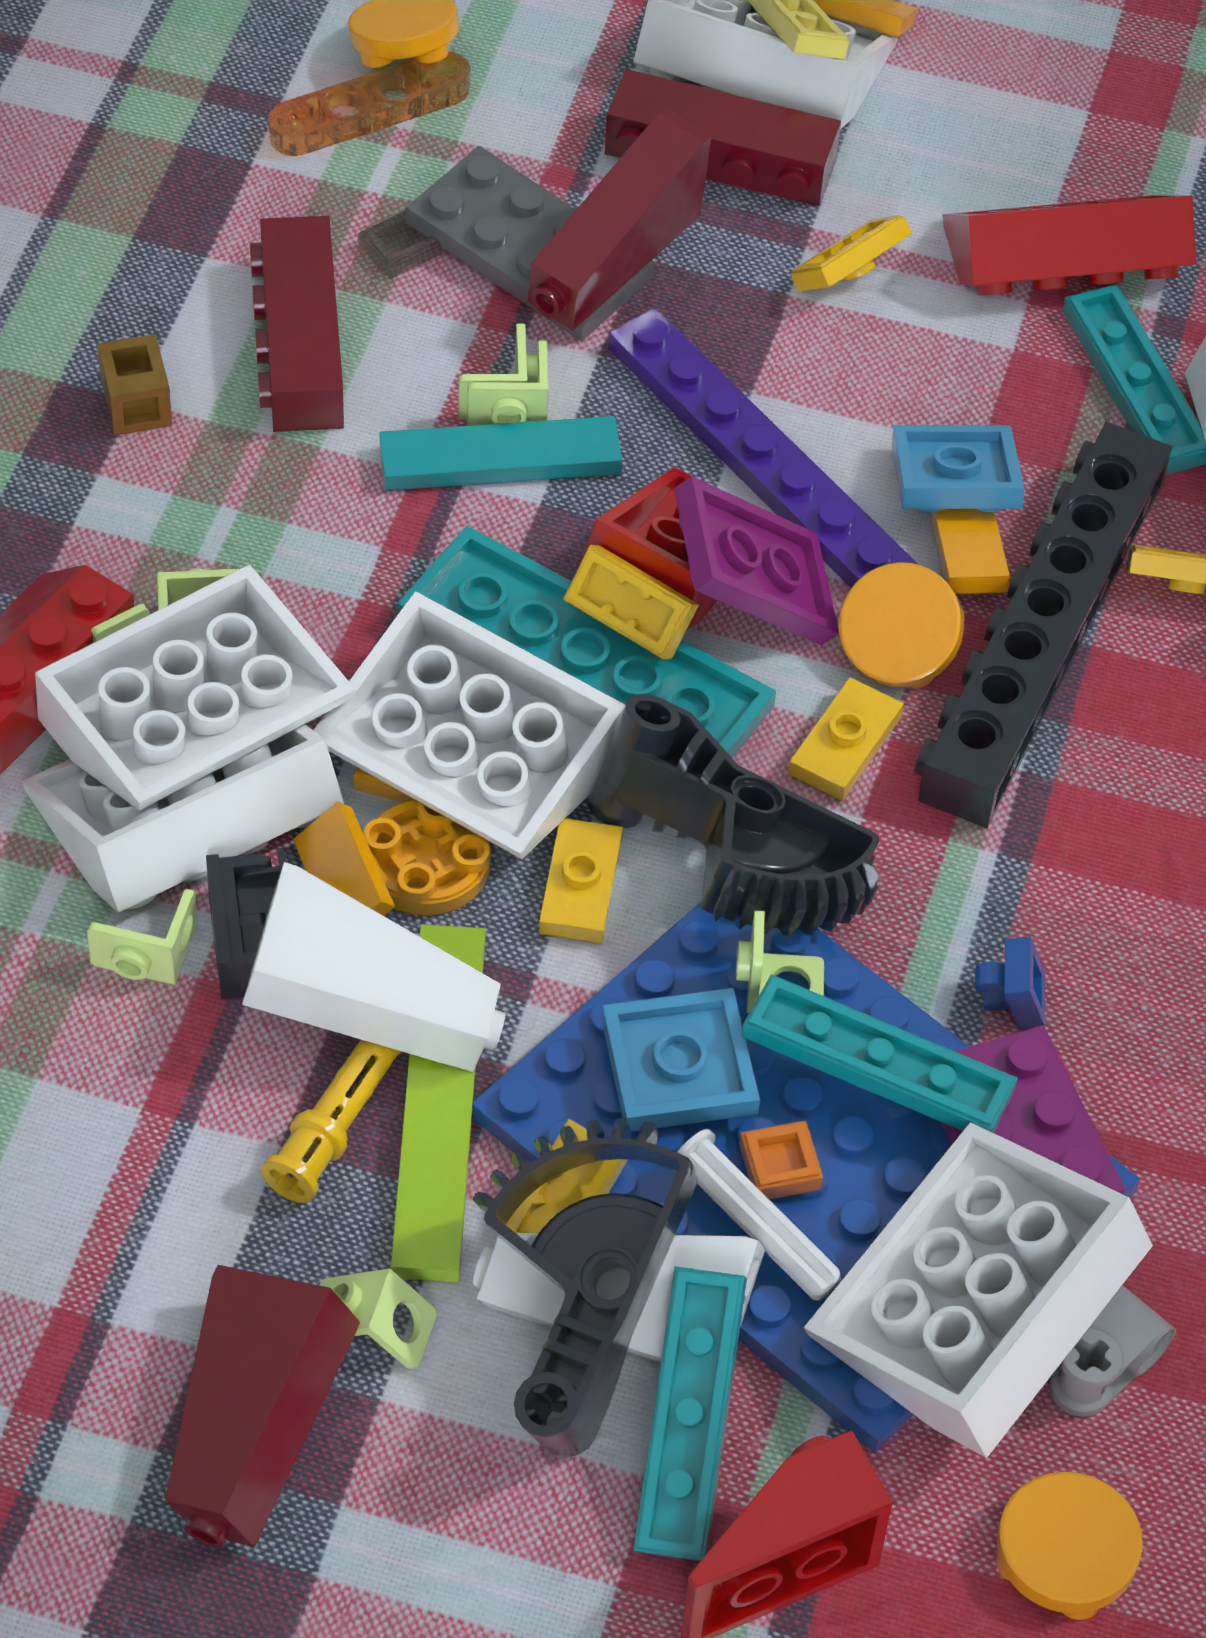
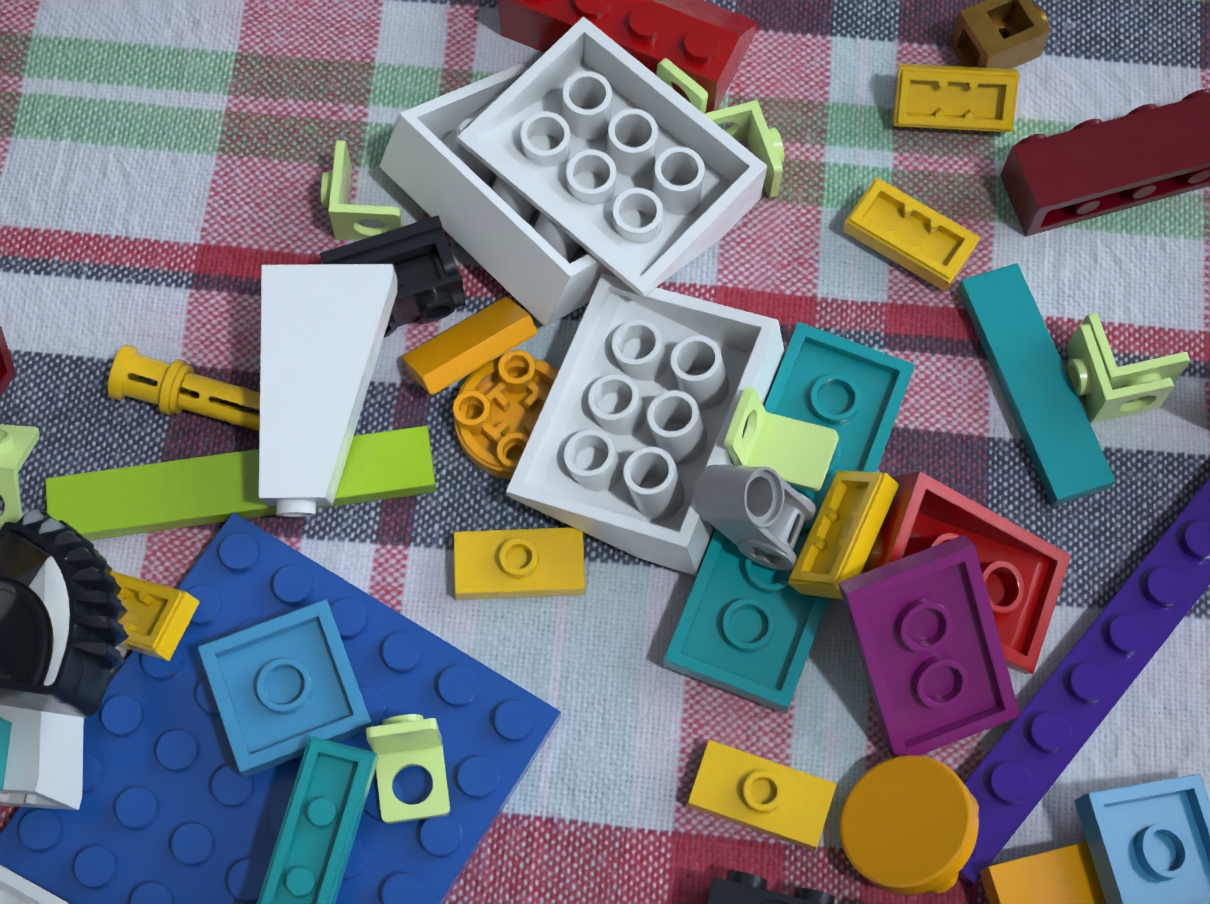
camera: 80 degrees right, 15 degrees up
black arm [588,694,879,937] -> none
white axle [672,1129,841,1301] -> none
orange tile [739,1120,824,1200] -> none
none -> light grey piece [694,464,816,570]
none -> yellowish green bracket [724,386,839,491]
none -> yellow plate [842,177,981,292]
none -> yellow plate [892,63,1020,132]

